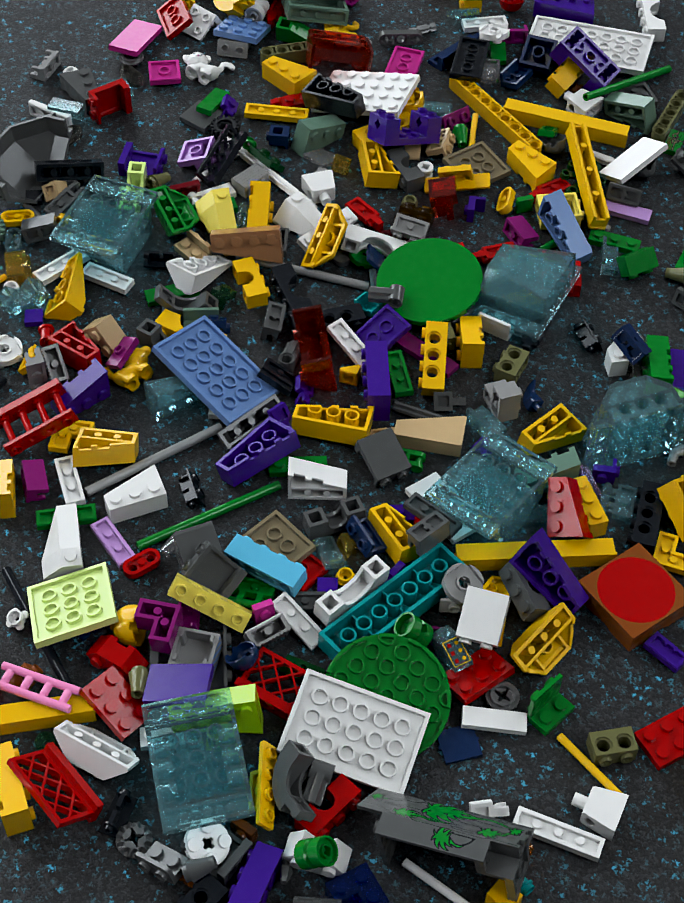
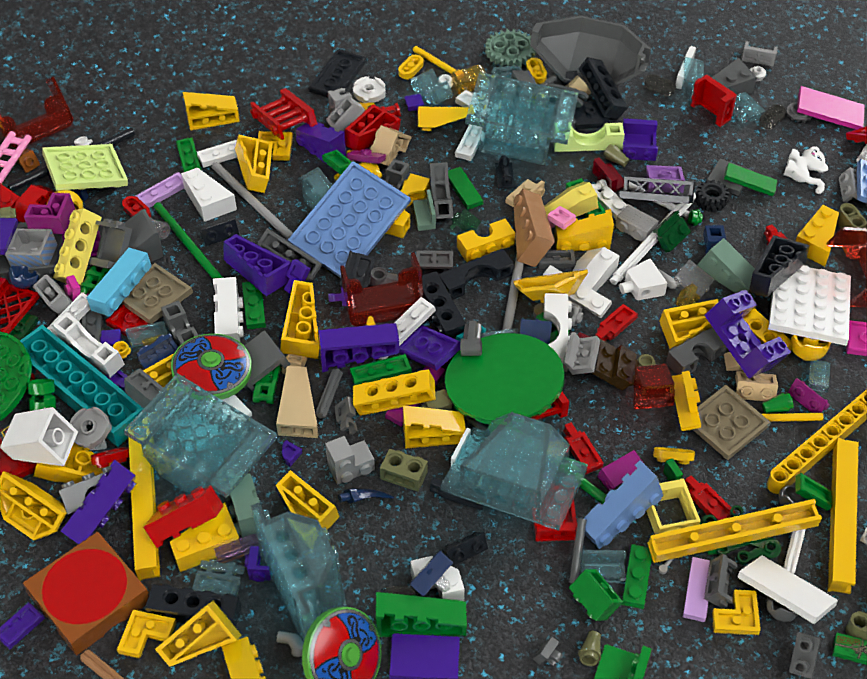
camera: 85 degrees right, 0 degrees up
magenta hinge [20,459,49,503] -> none
white wedge [41,503,84,581] -> none
dark pink plate [148,60,181,86] -> none
green wedge [149,185,199,237] -> none
white wedge [166,255,232,295] -> none
dark blue bracket [208,315,230,334] -> none
dark purple plate [220,94,239,117] -> none
yellow plate [244,103,309,123] -> none
white wheel [417,161,434,178] -> none
dark purple bracket [464,196,486,222] -> none
clear light blue bracket [466,405,507,442] -> none
yellow wedge [506,140,557,192] -> none
none -> red plate [90,447,129,468]
none -> dish [171,334,252,401]
none -> green tile [322,150,352,174]
none -> bright pink bracket [547,206,576,230]
none -> dark grey bar [569,518,587,584]
none -> yellow plate [712,590,760,635]

